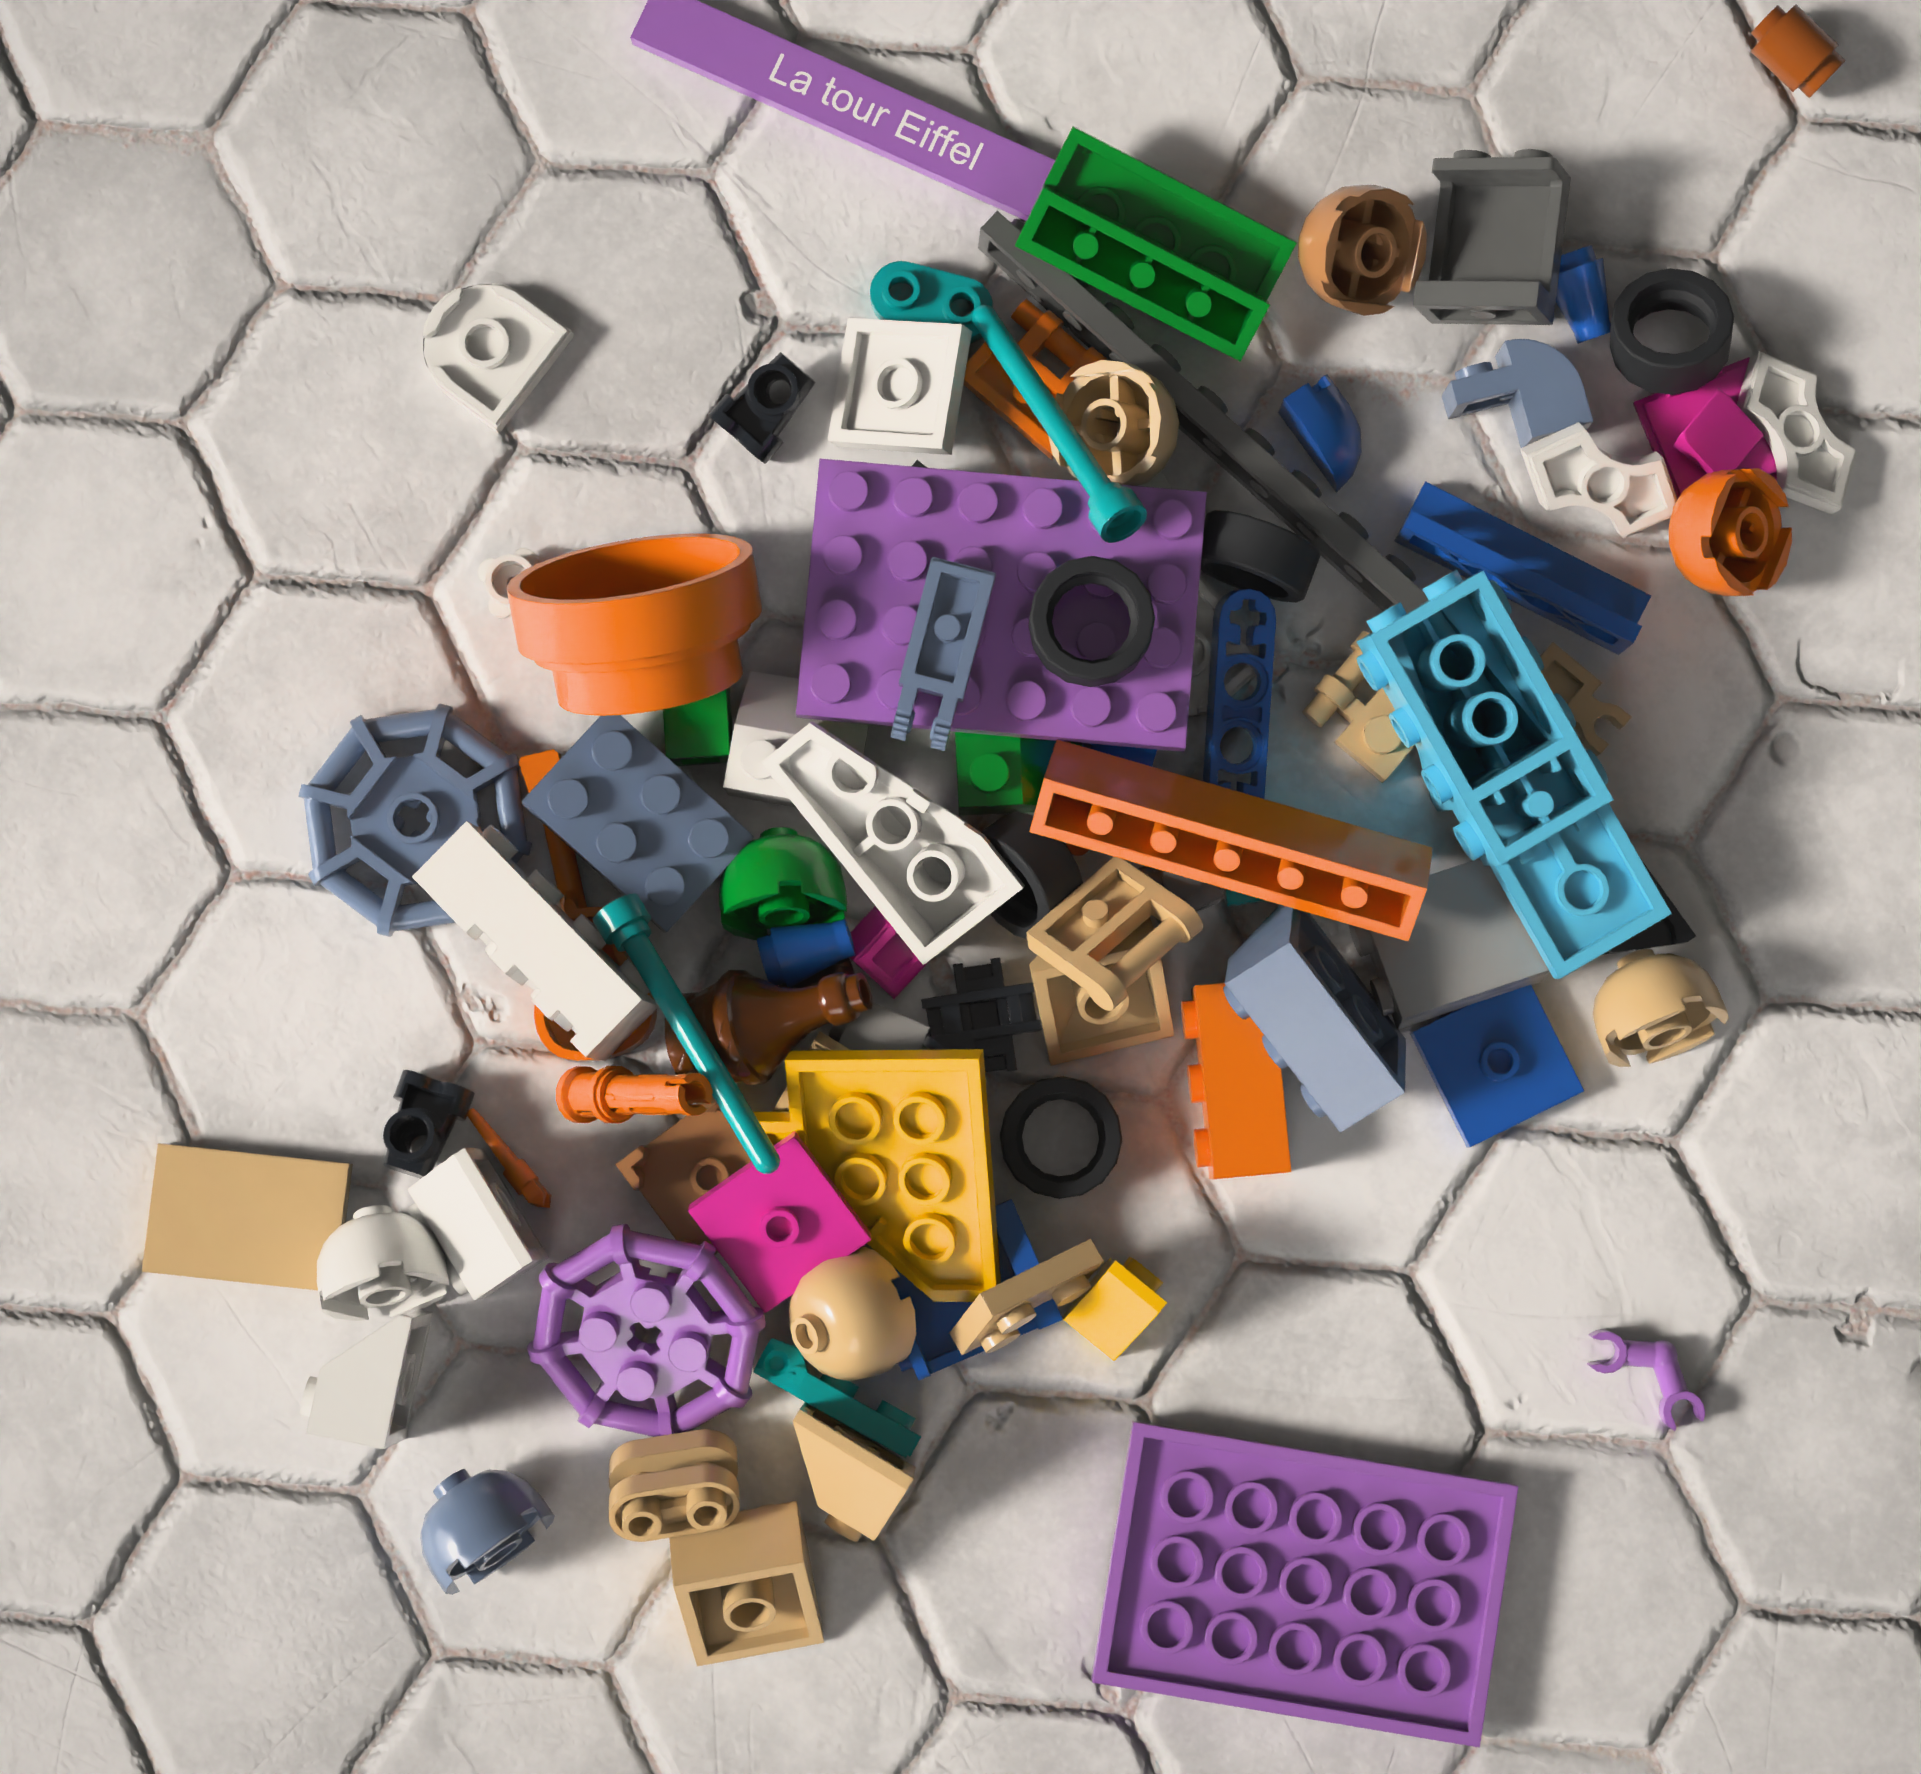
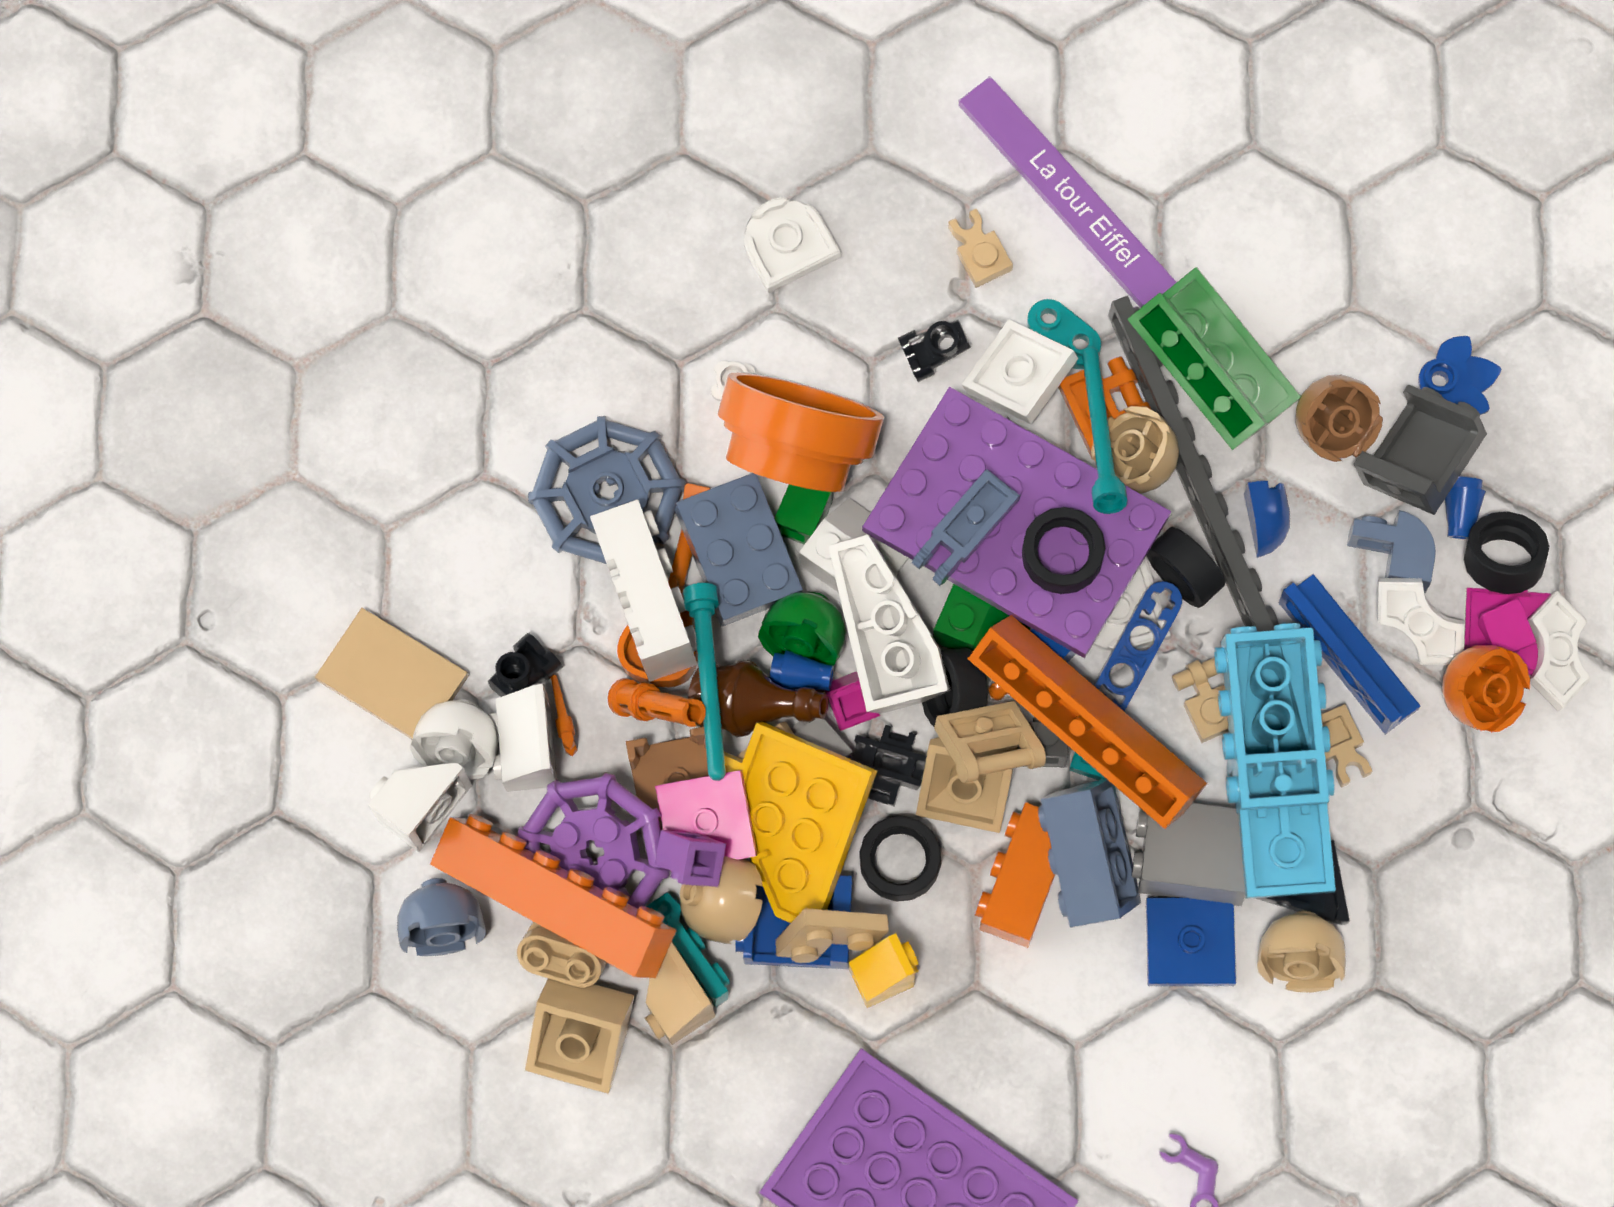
camera: 30 degrees right, 10 degrees down
none -> orange brick [430,814,676,978]
none -> medium lavender brick [655,830,726,887]
none -> tan plate [948,209,1013,288]
none -> blue plate [1418,336,1502,415]

